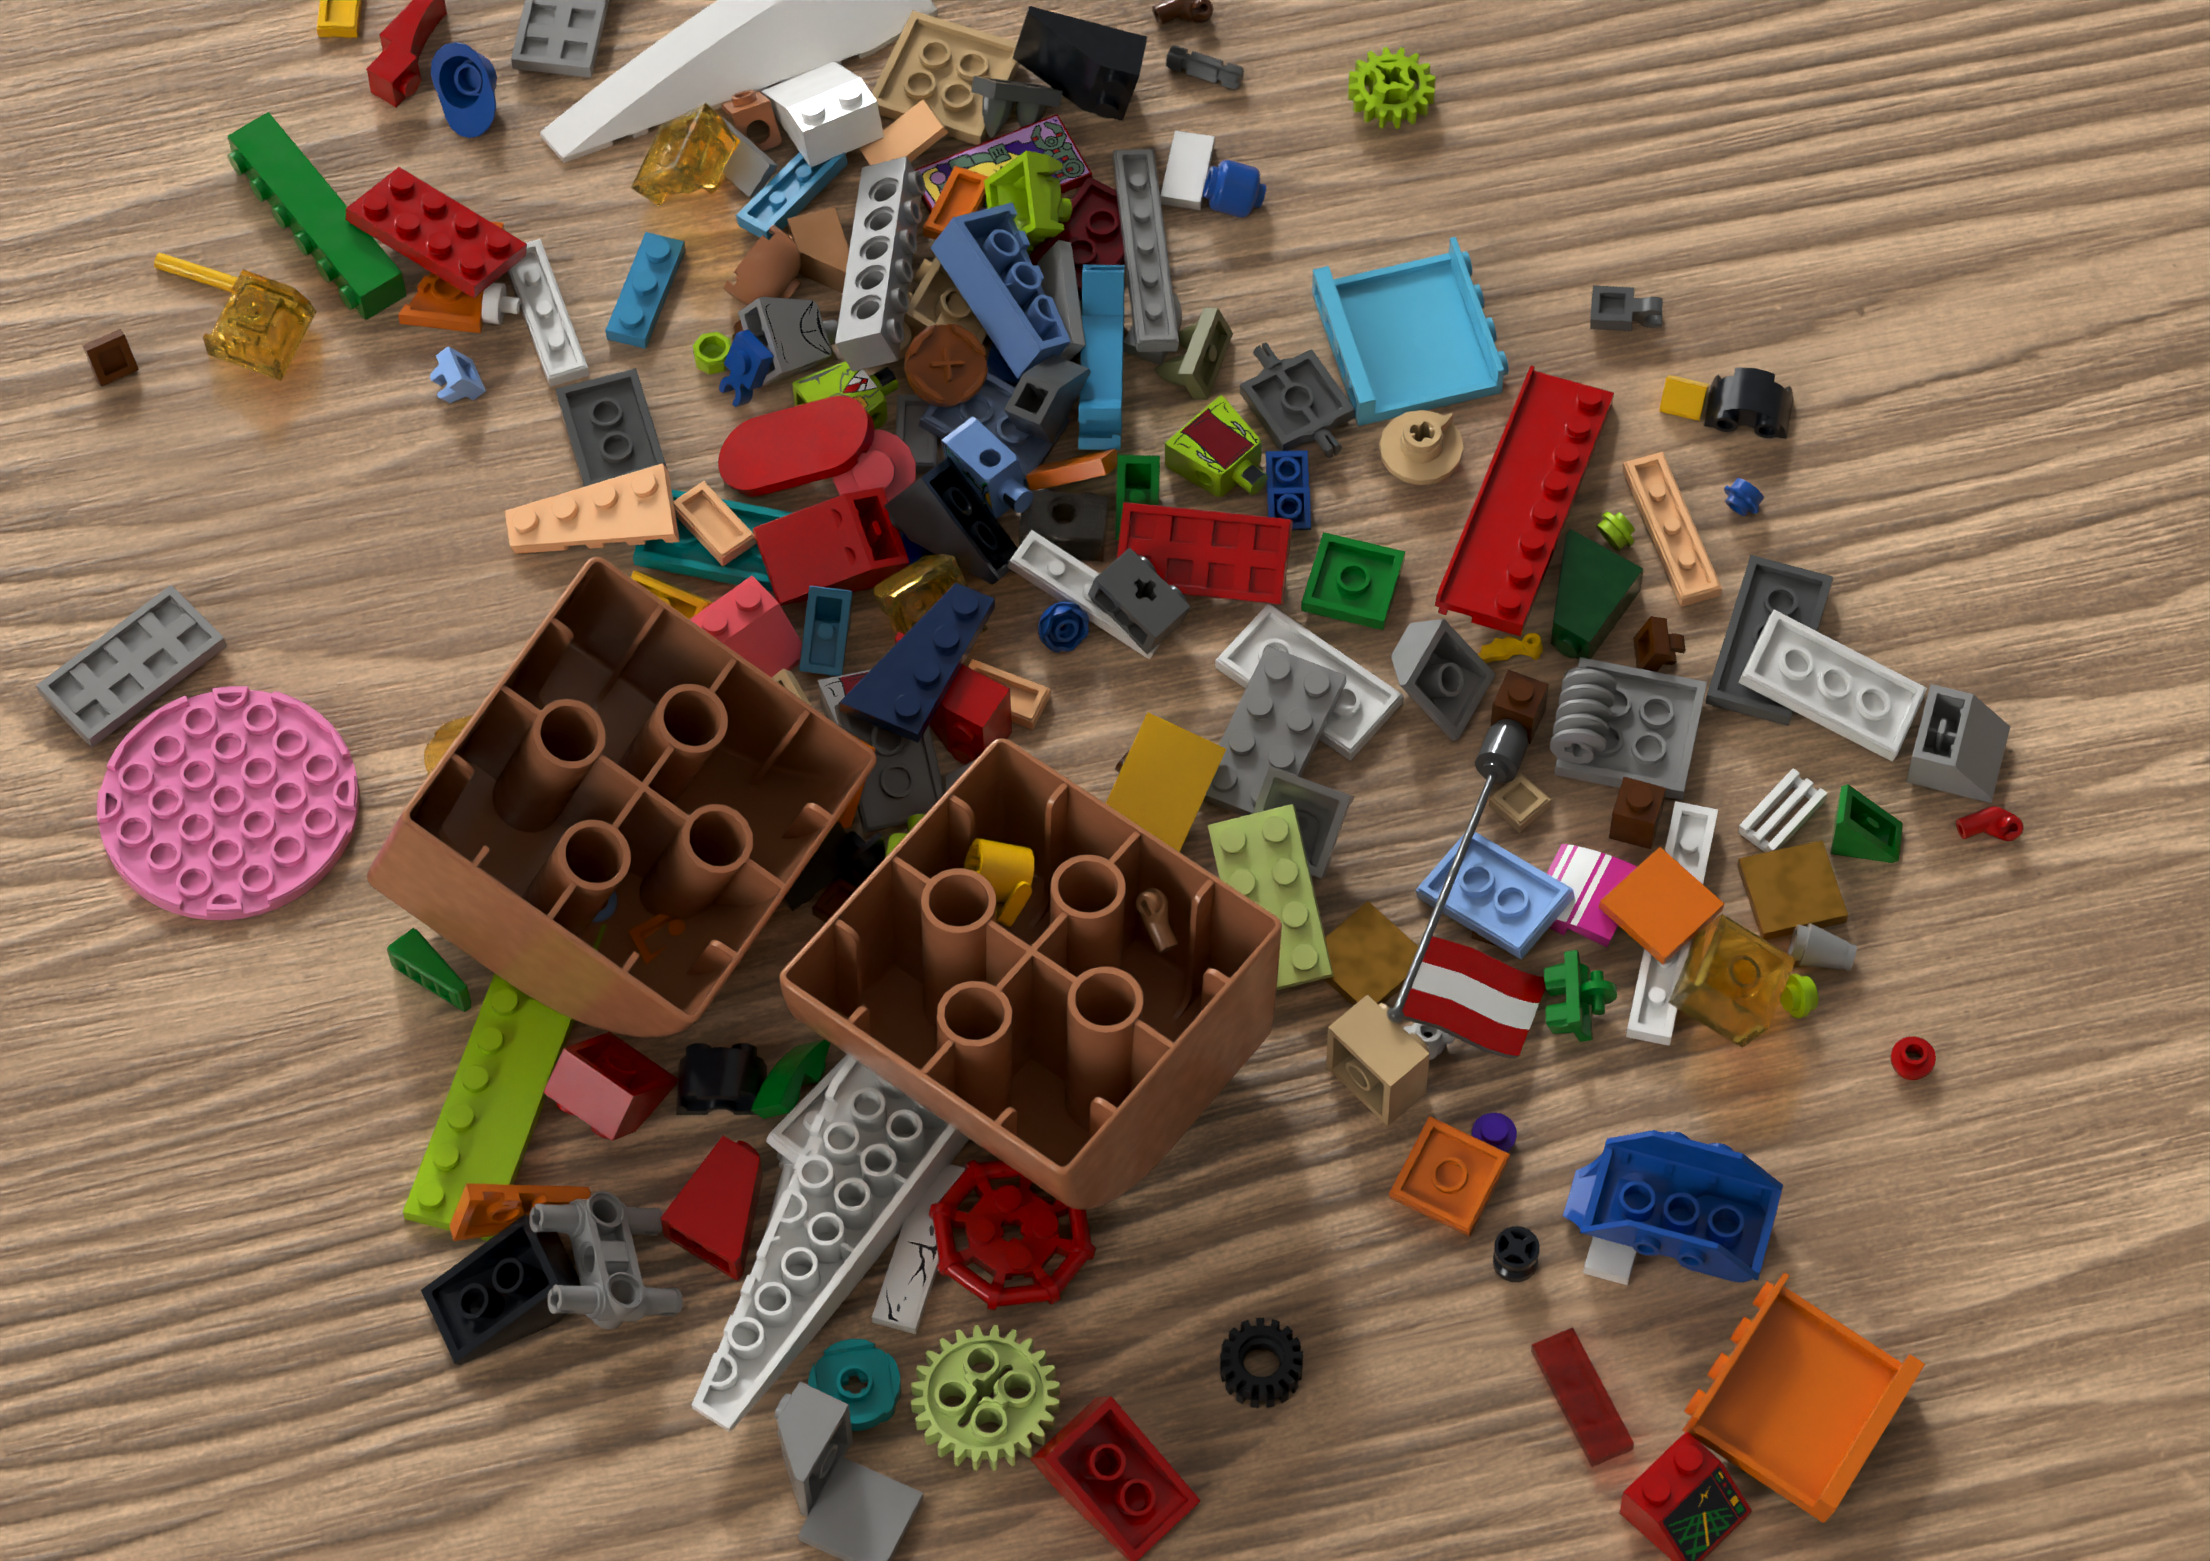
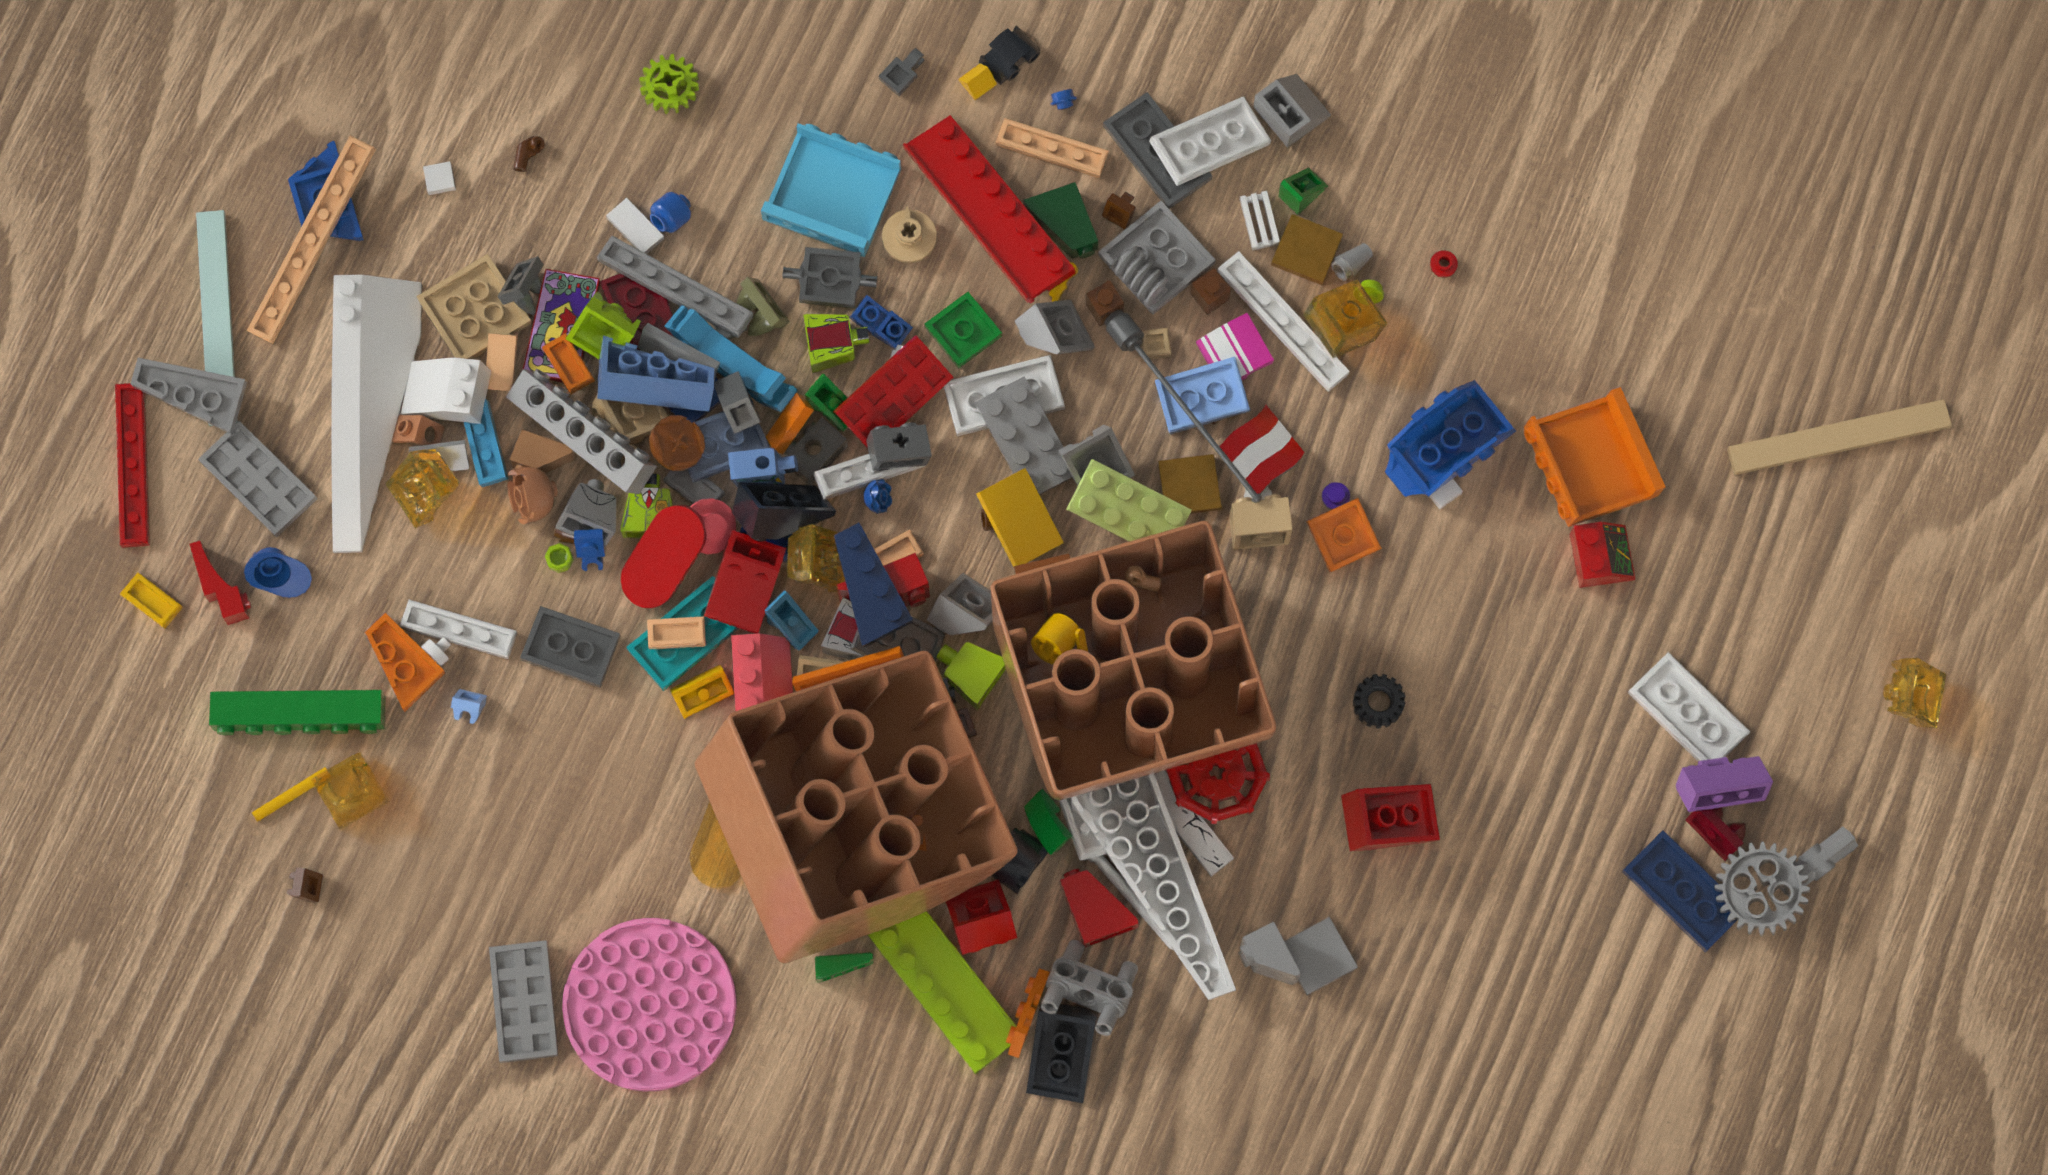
camera: 55 degrees left, 15 degrees up
red plate [345,167,527,298] -> none
light nougat wing [505,463,680,554] -> none
dark azure plate [605,232,686,349] -> none
teal plate [808,1339,901,1431] -> none
yellowish green gear [911,1325,1060,1471] -> none
black slope [1013,6,1147,121] -> none
dark grey axle [1166,45,1244,89] -> none
black wheel [1493,1226,1540,1282] -> none
clear red tile [1531,1327,1634,1467] -> none
green hips [1544,950,1617,1042] -> none
lime plate [1597,511,1635,551] -> none
orange tile [1598,847,1724,965] -> none
red arm [1956,806,2024,841] -> none

